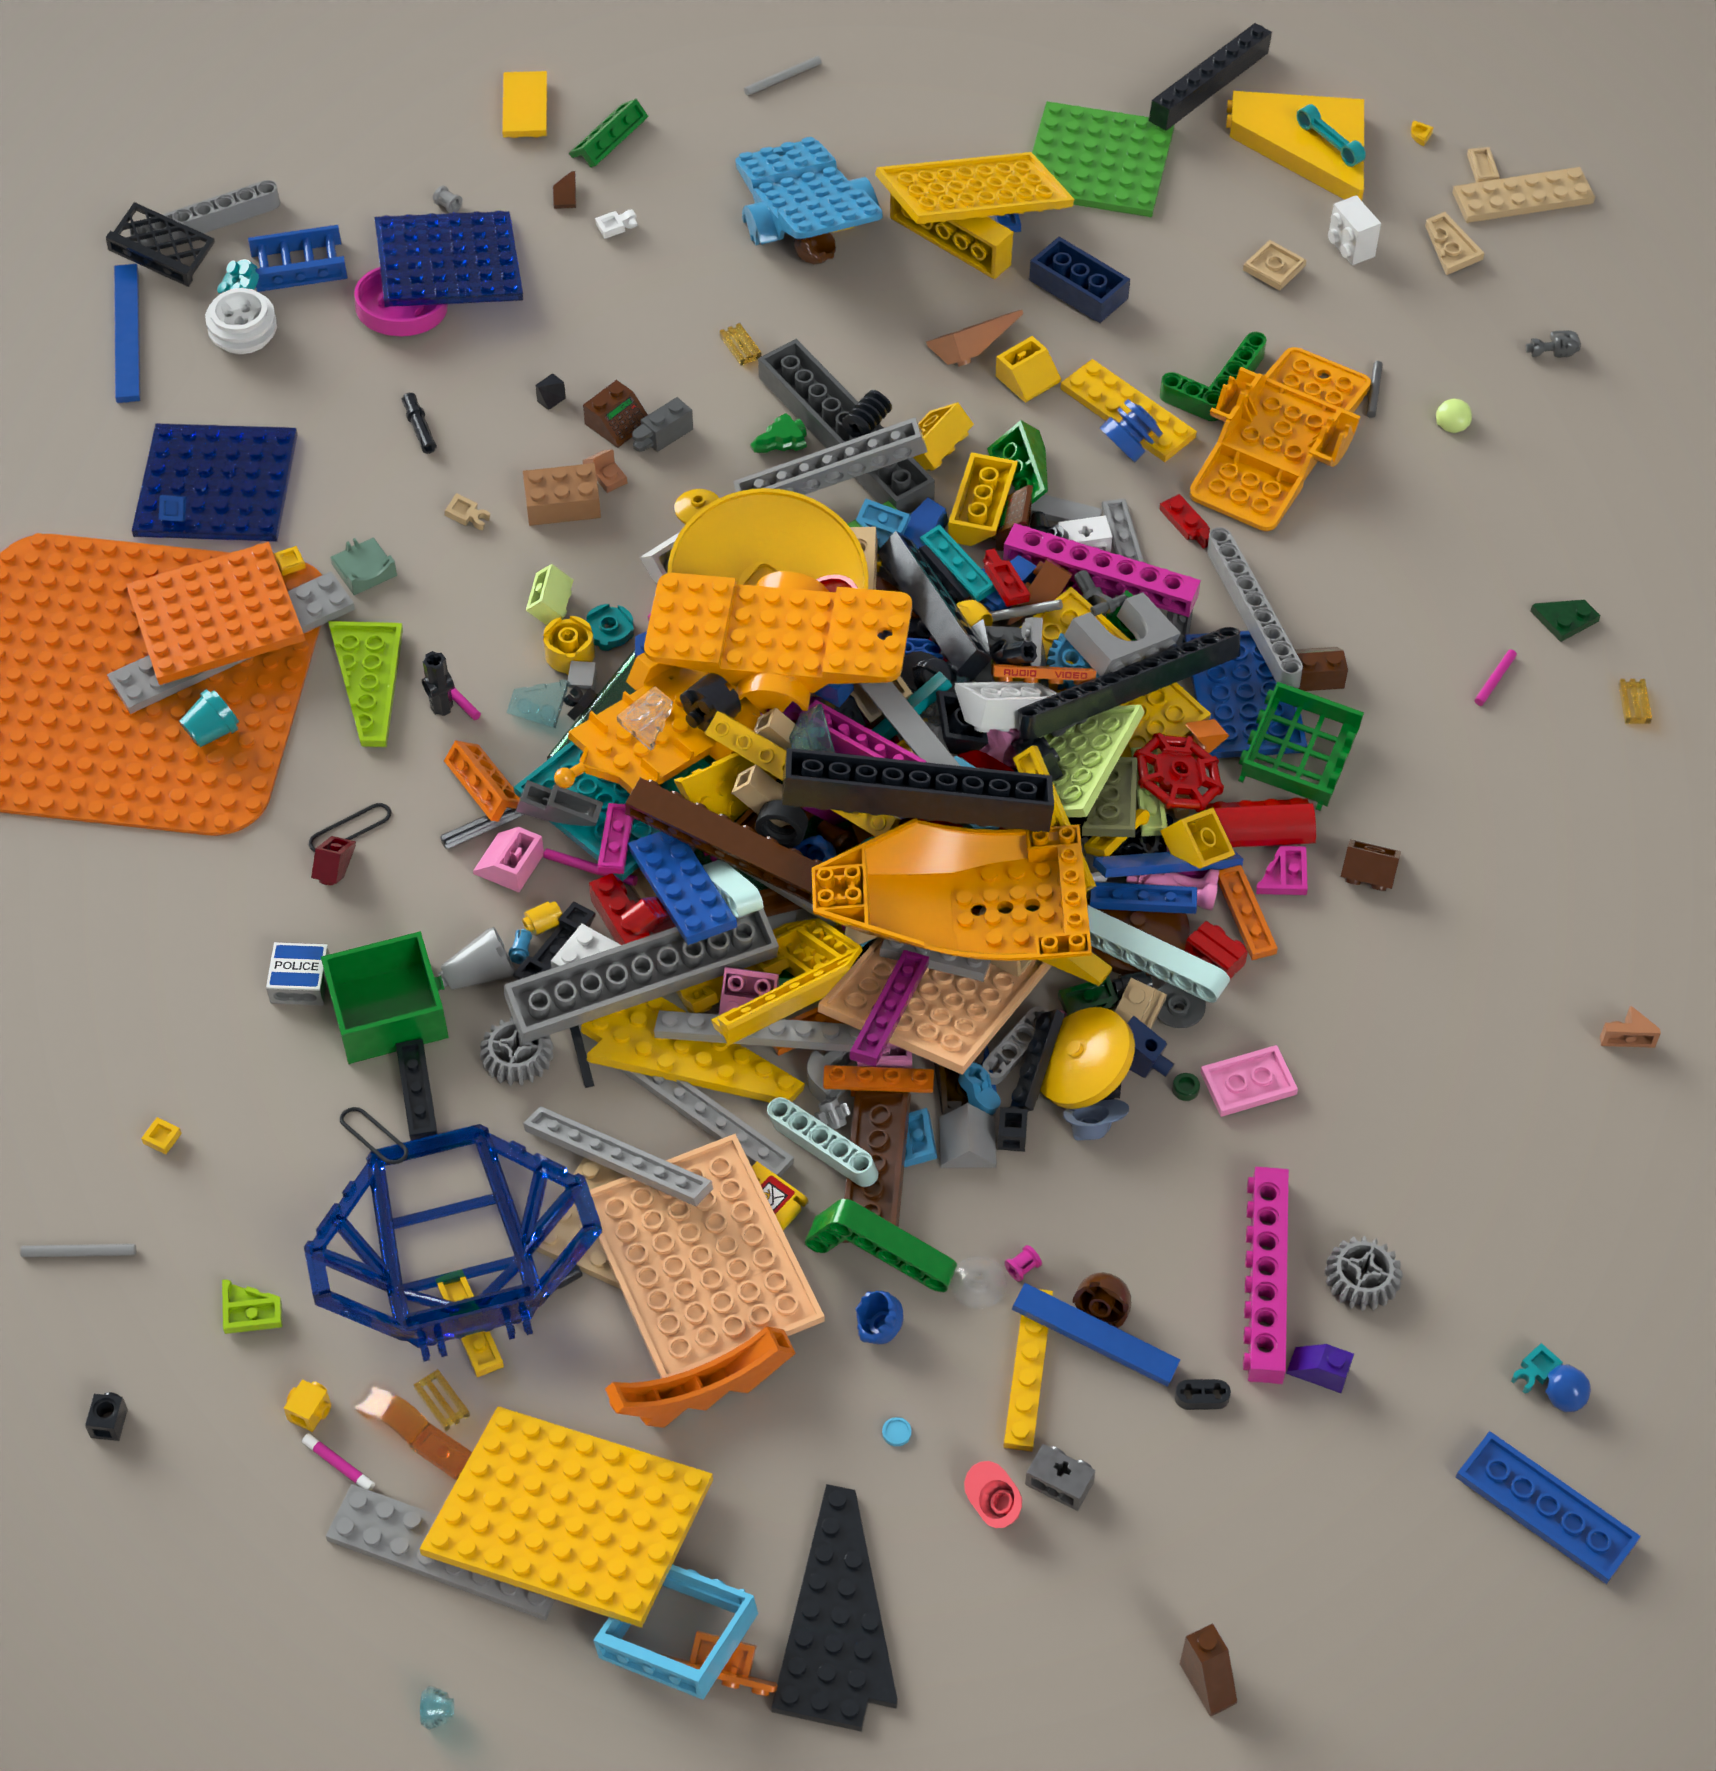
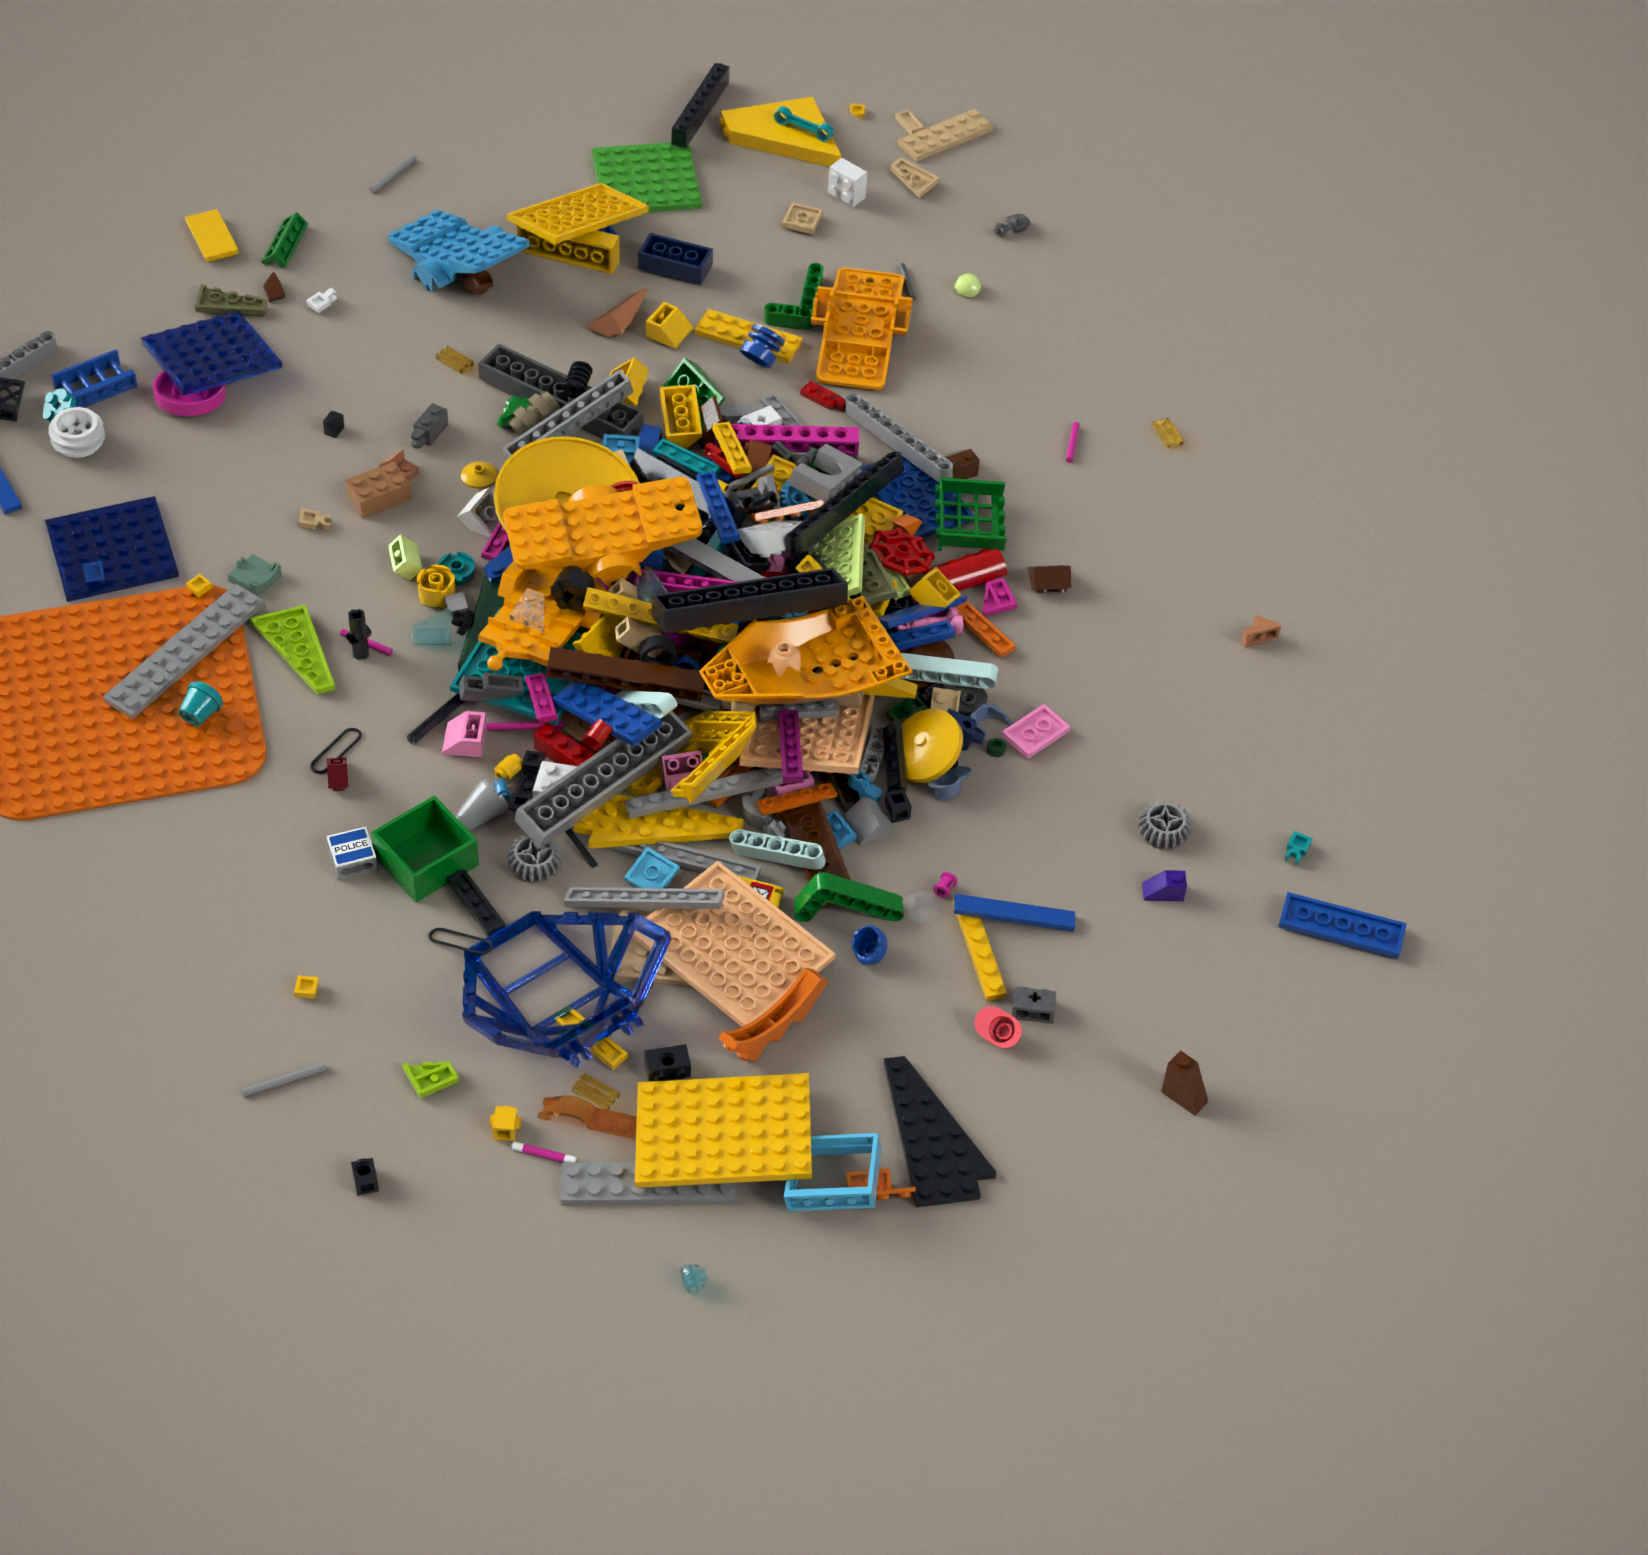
camera: 25 degrees left, 5 degrees down
orange plate [126,542,306,685] -> none
black pin [401,393,437,454] -> none
light grey bush [433,186,463,214] -> none
orange fence [444,740,520,822] -> none
reddish brown slope [583,380,648,448] -> none
medium azure piece [882,1417,911,1447] -> none
reddish brown cylinder [1073,1272,1131,1328] -> none
black beam [1175,1379,1231,1410] -> none
red brick [1185,921,1248,979] -> none
dark pink brick [1243,1166,1289,1384] -> none
dark green wing [1530,599,1601,642] -> none
blue hair [1546,1364,1591,1412] -> none
none -> olive wing [195,284,268,316]
none -> dark tan piece [509,391,560,436]
none -> medium azure tile [624,847,681,888]
none -> black brick [644,1044,691,1082]
none -> blue tile [696,471,740,544]
none -> yellow tile [712,422,752,474]
none -> light nougat piece [767,642,801,677]
none -> sand blue helmet [969,703,1014,737]

